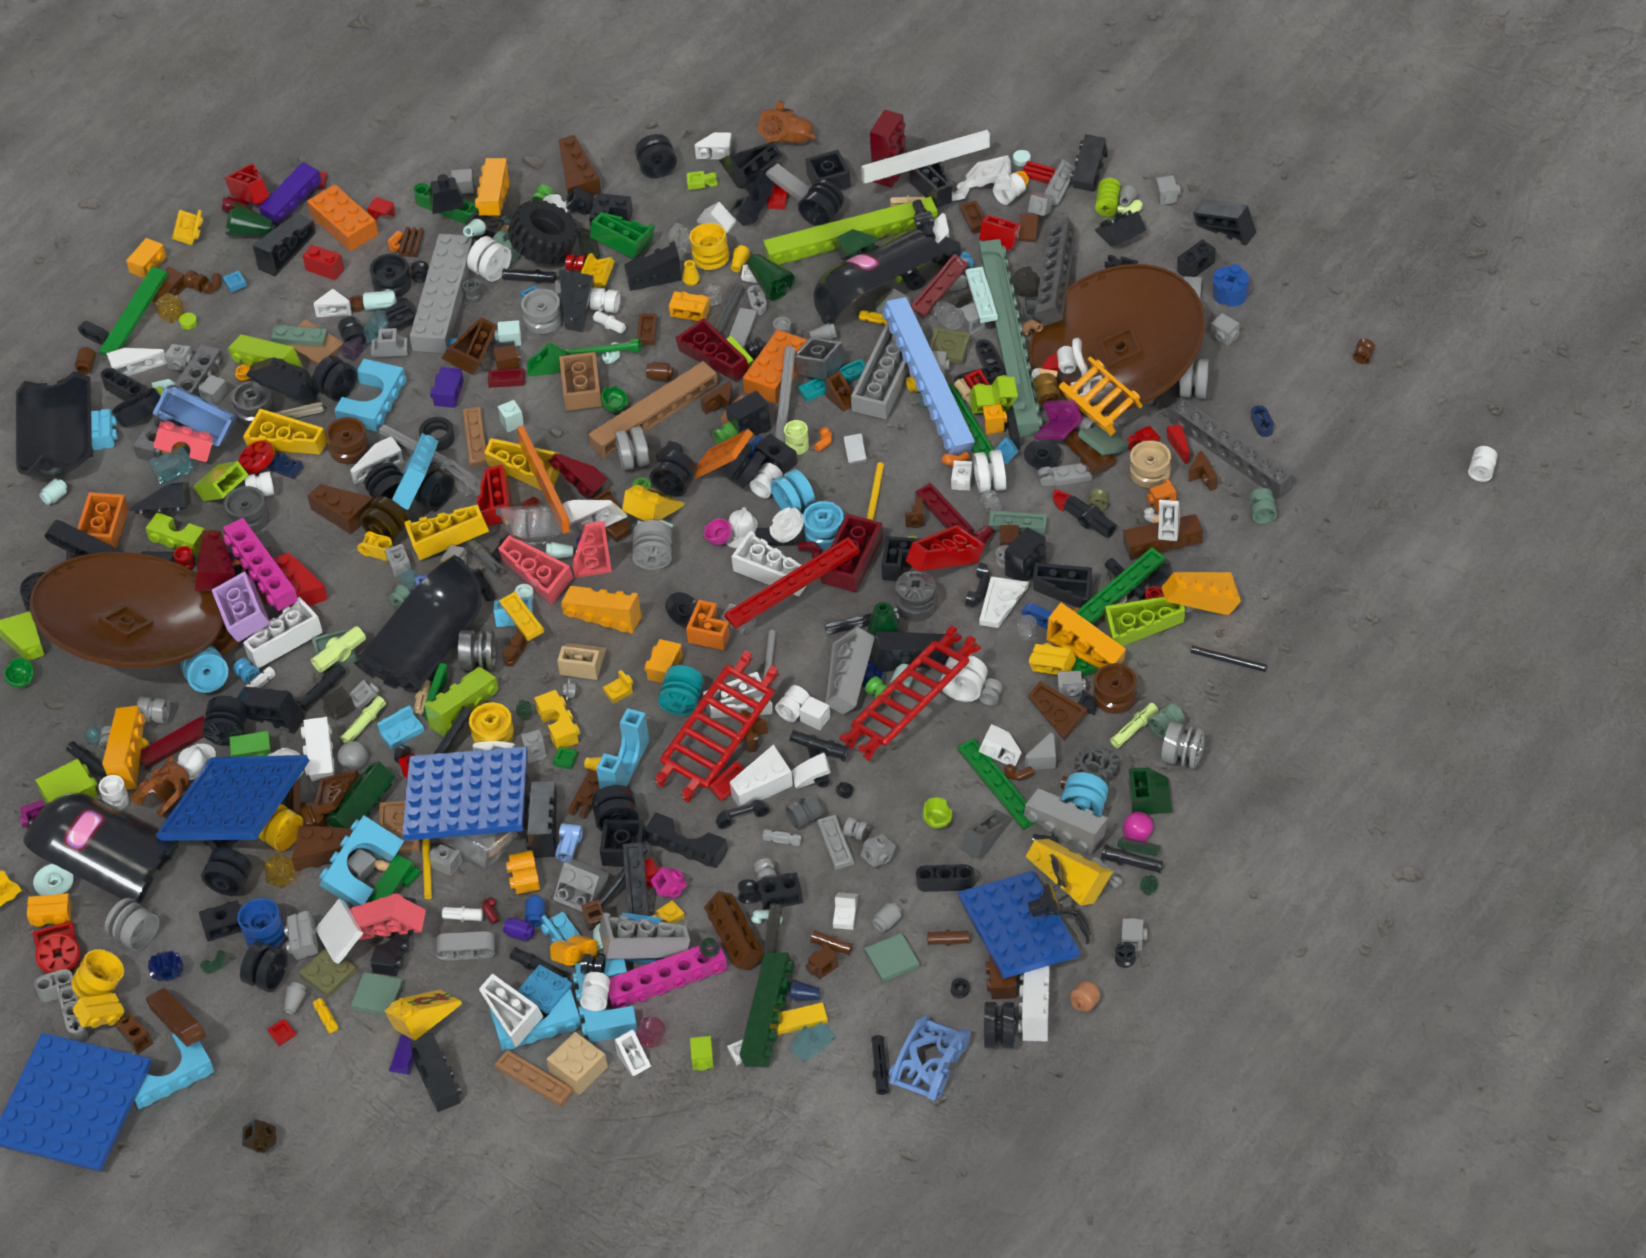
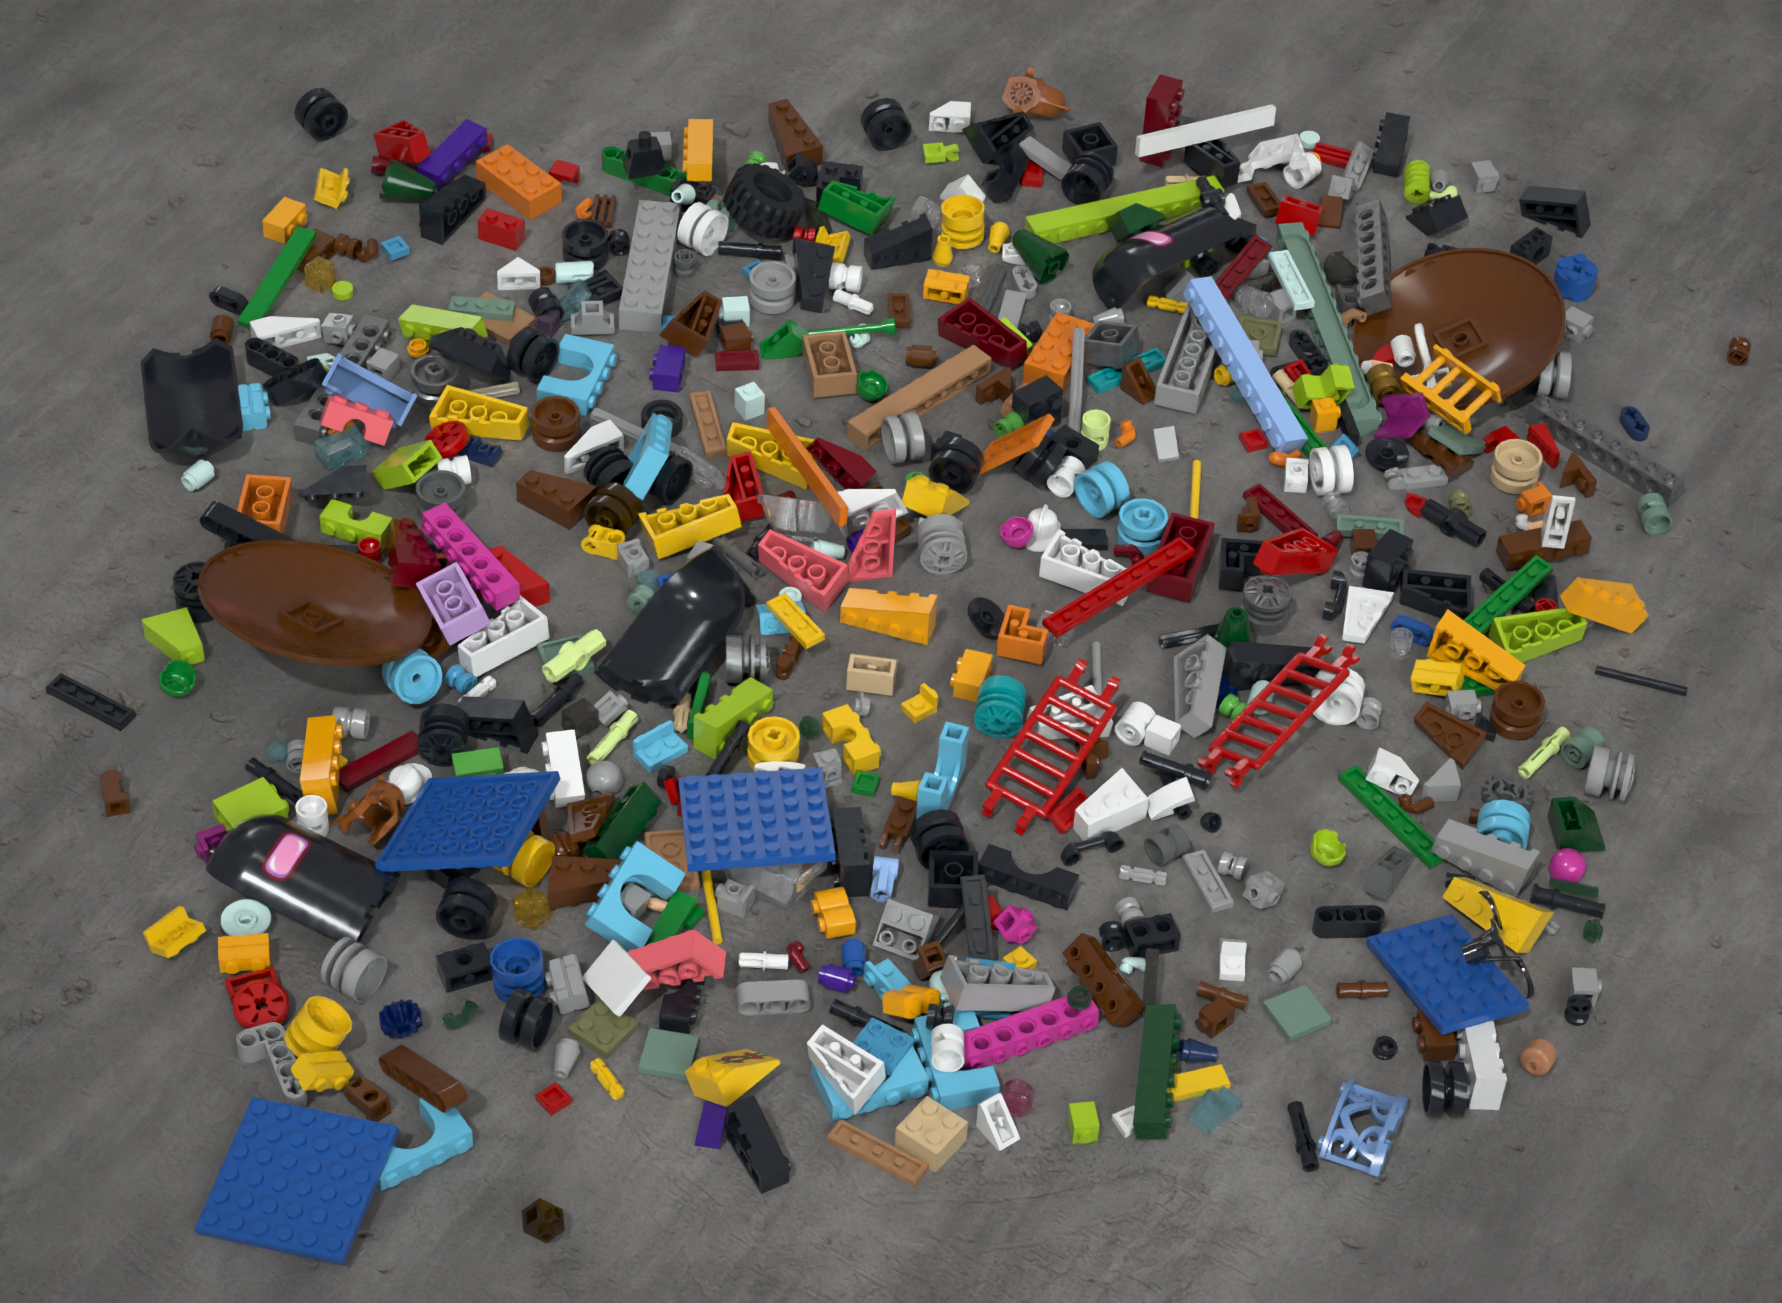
camera: 10 degrees left, 5 degrees down
white tile [769,507,804,543] -> none
none -> black wheel [294,88,348,141]
none -> red tile [1239,429,1268,453]

